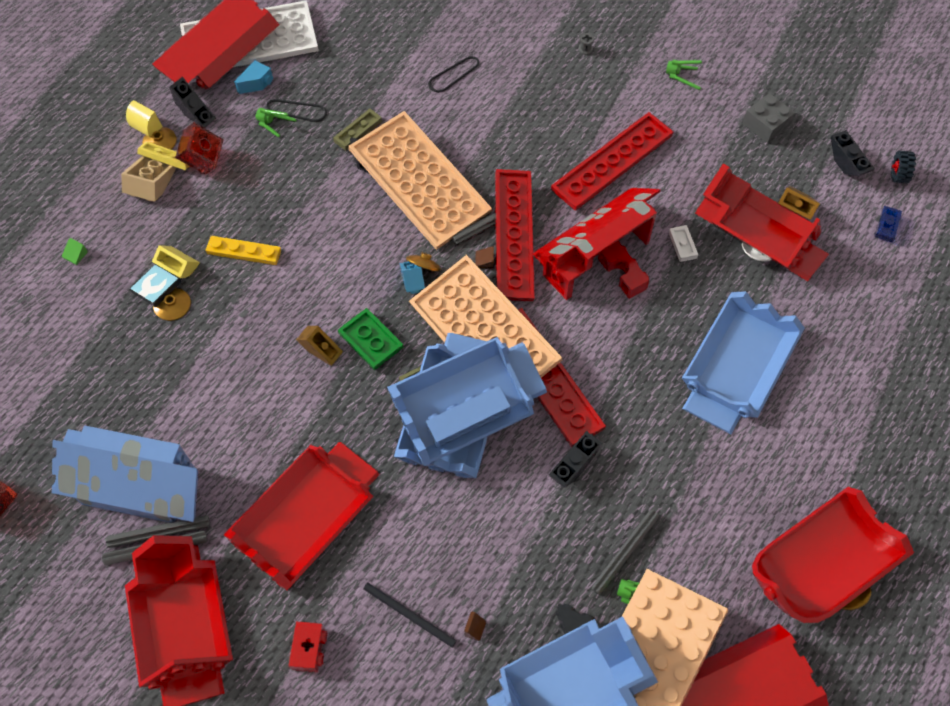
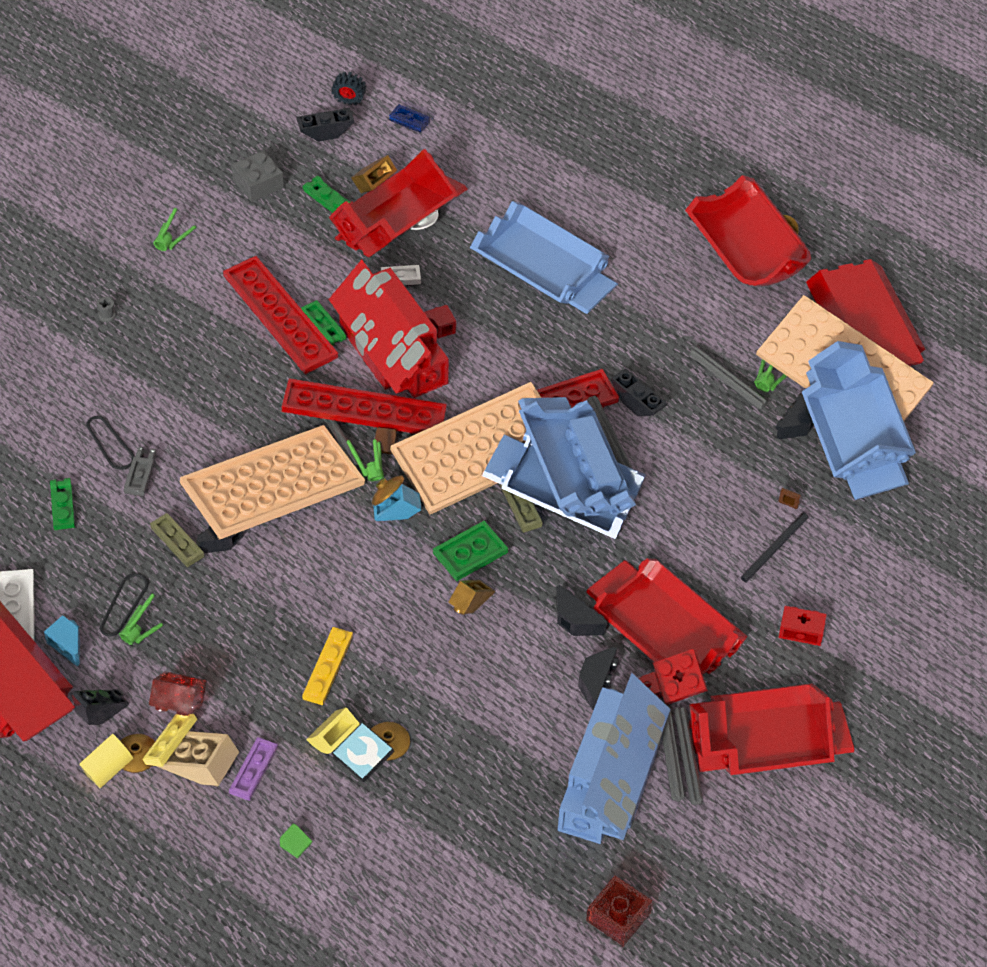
camera: 85 degrees left, 10 degrees down
none -> green plate [50,478,75,530]
none -> dark grey hinge [124,447,157,496]
none -> medium lavender tile [229,737,278,801]
none -> green plate [301,300,346,346]
none -> green plate [302,175,350,213]
none -> bright green plant [347,439,384,482]
none -> black slope [556,585,607,636]
none -> black slope [578,647,619,710]
none -> dark grey axle [587,396,633,469]
none -> red plate [639,649,708,705]

